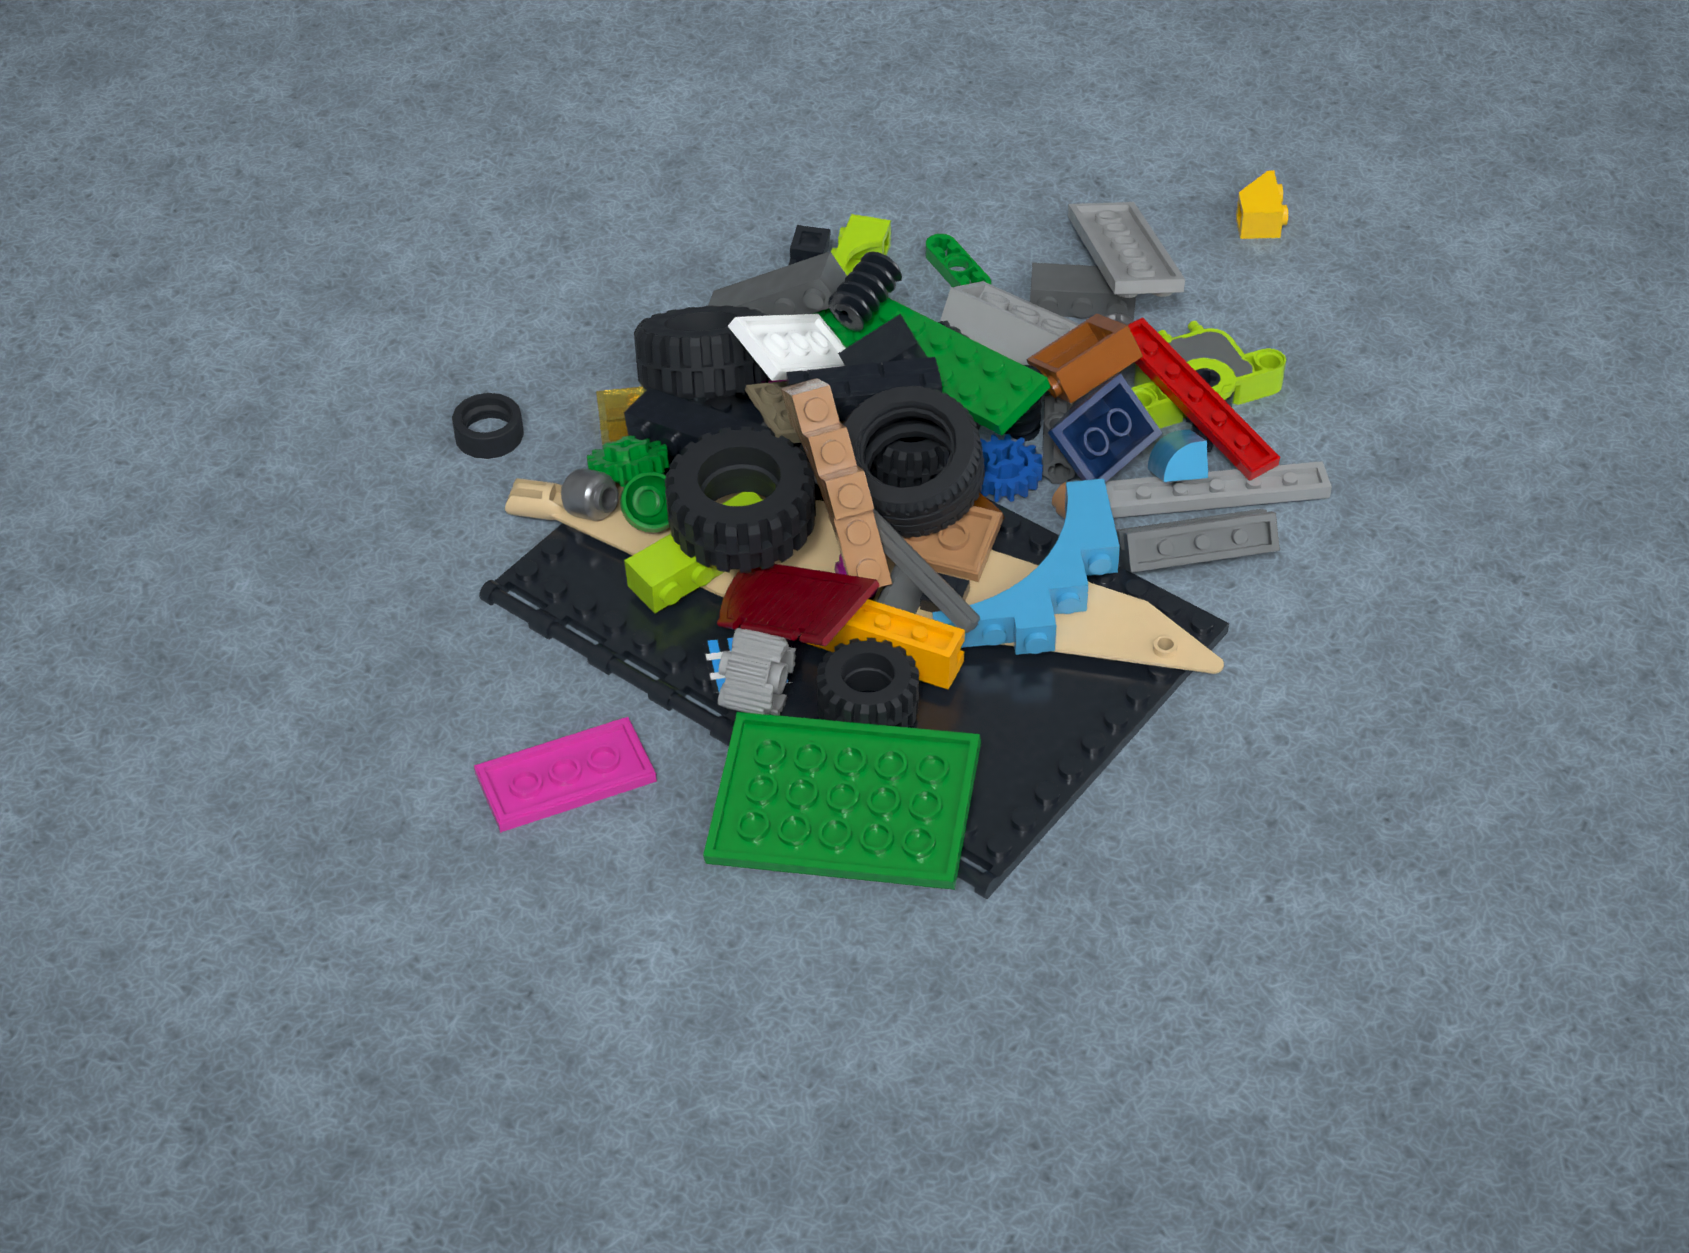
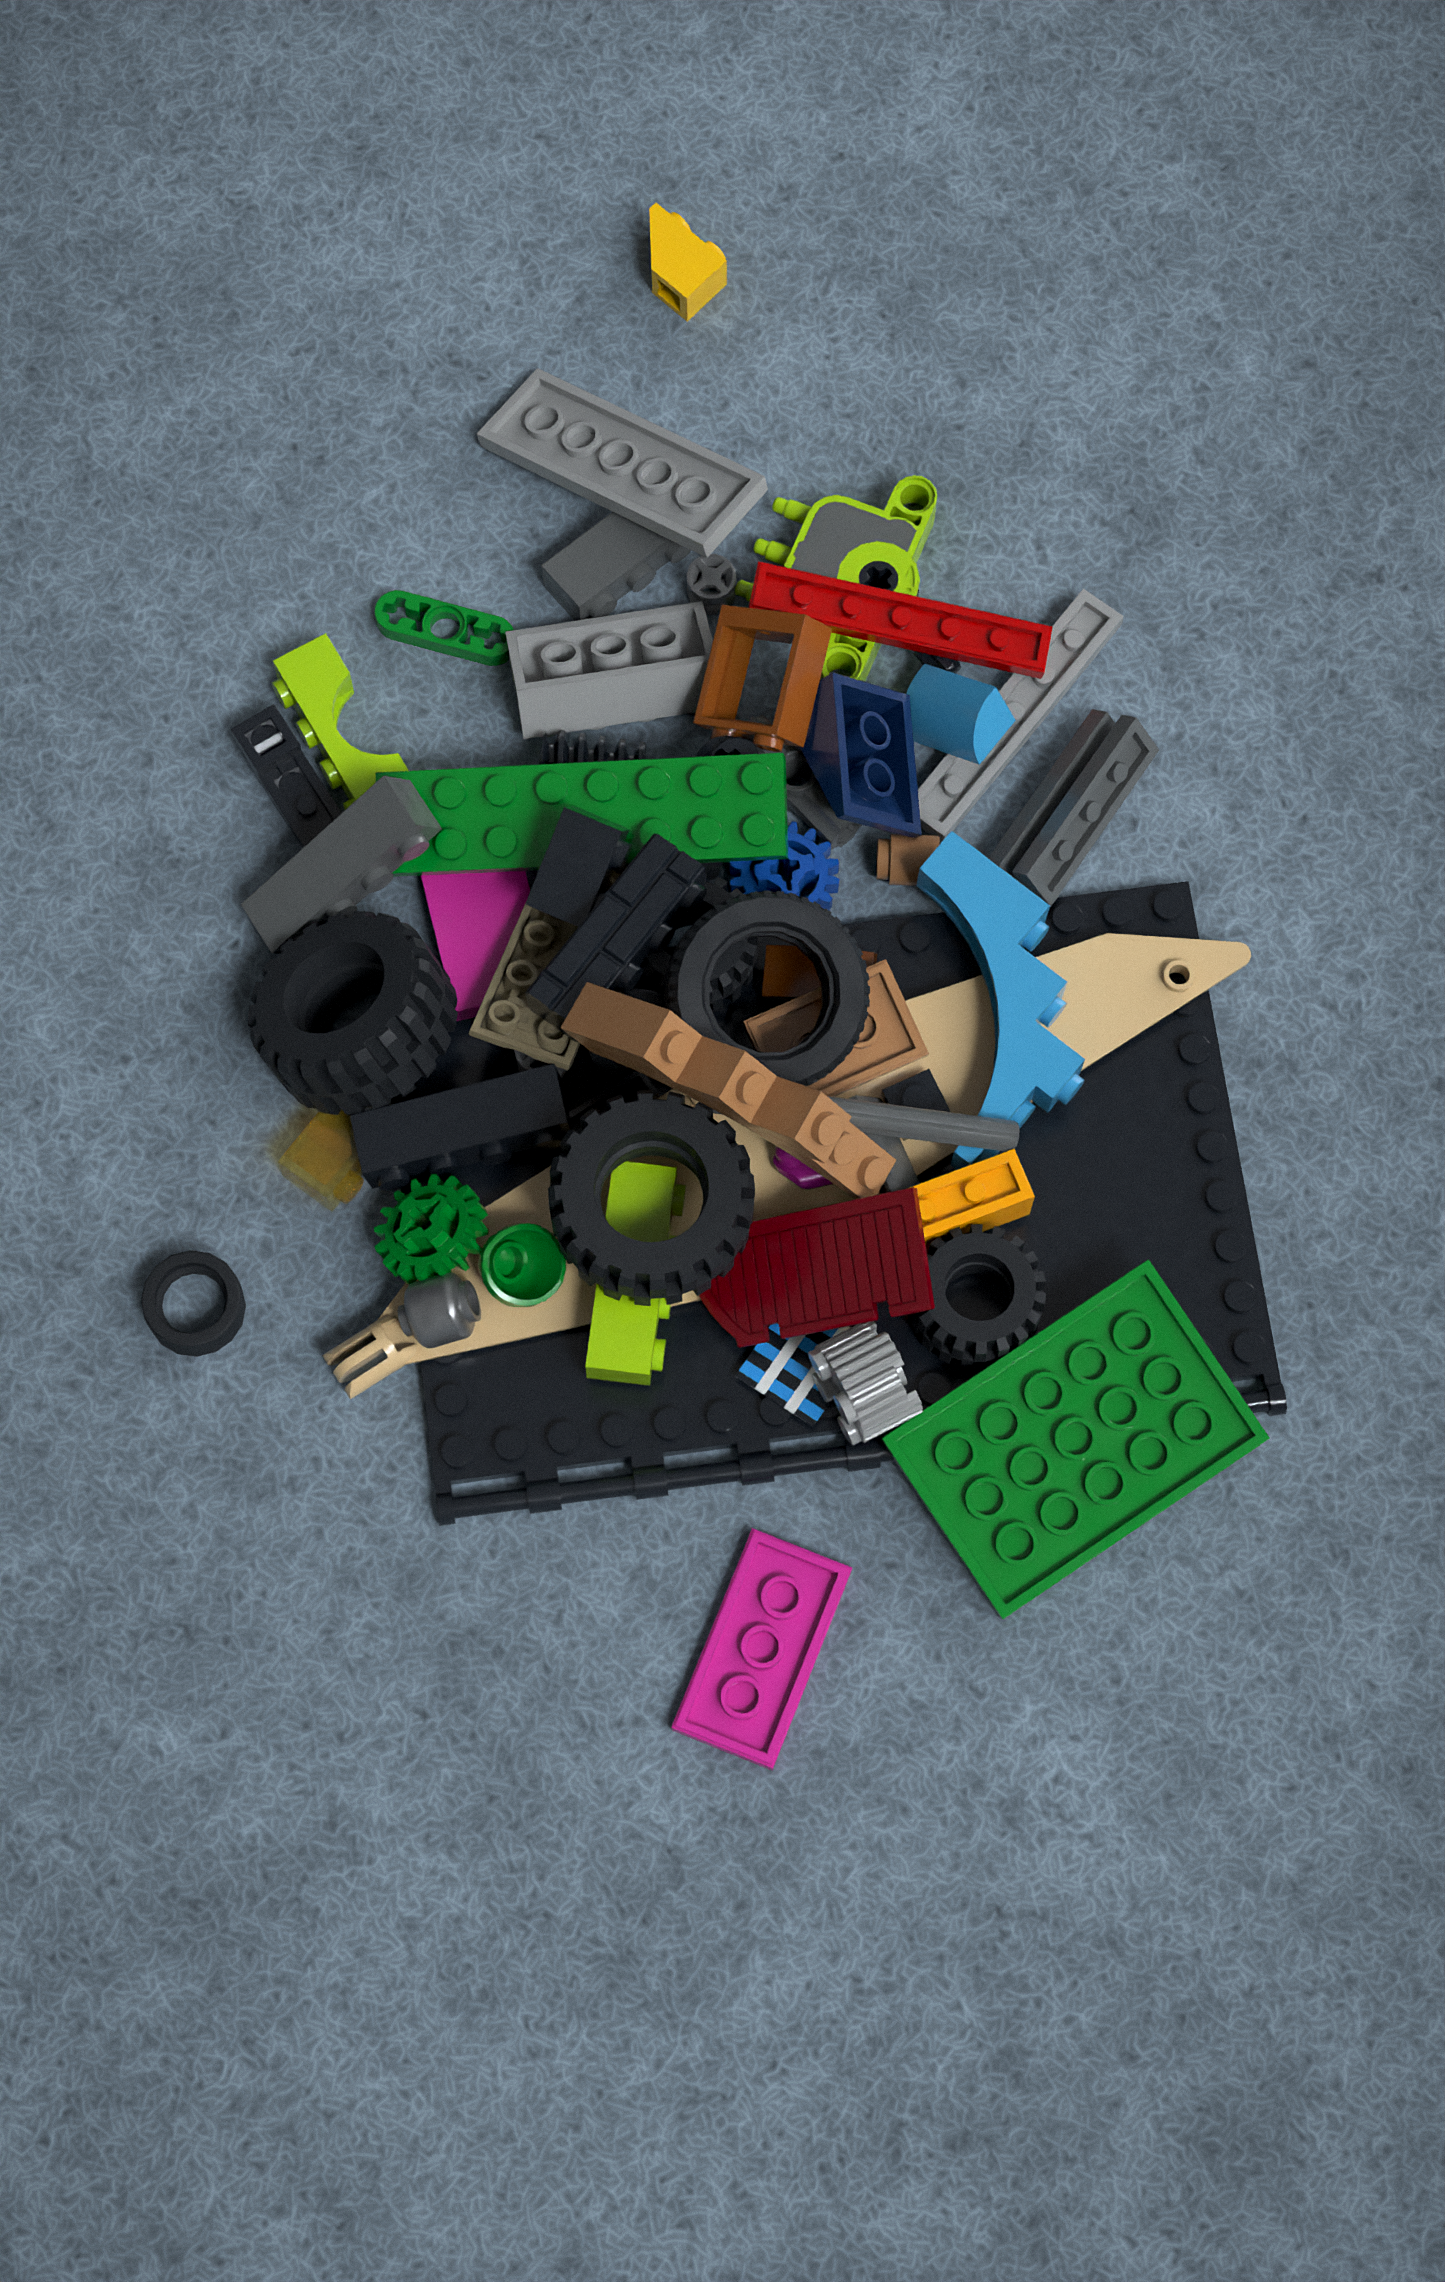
camera: 45 degrees left, 25 degrees up
white tile [728,314,845,381] -> none
black piece [828,252,902,332] -> none

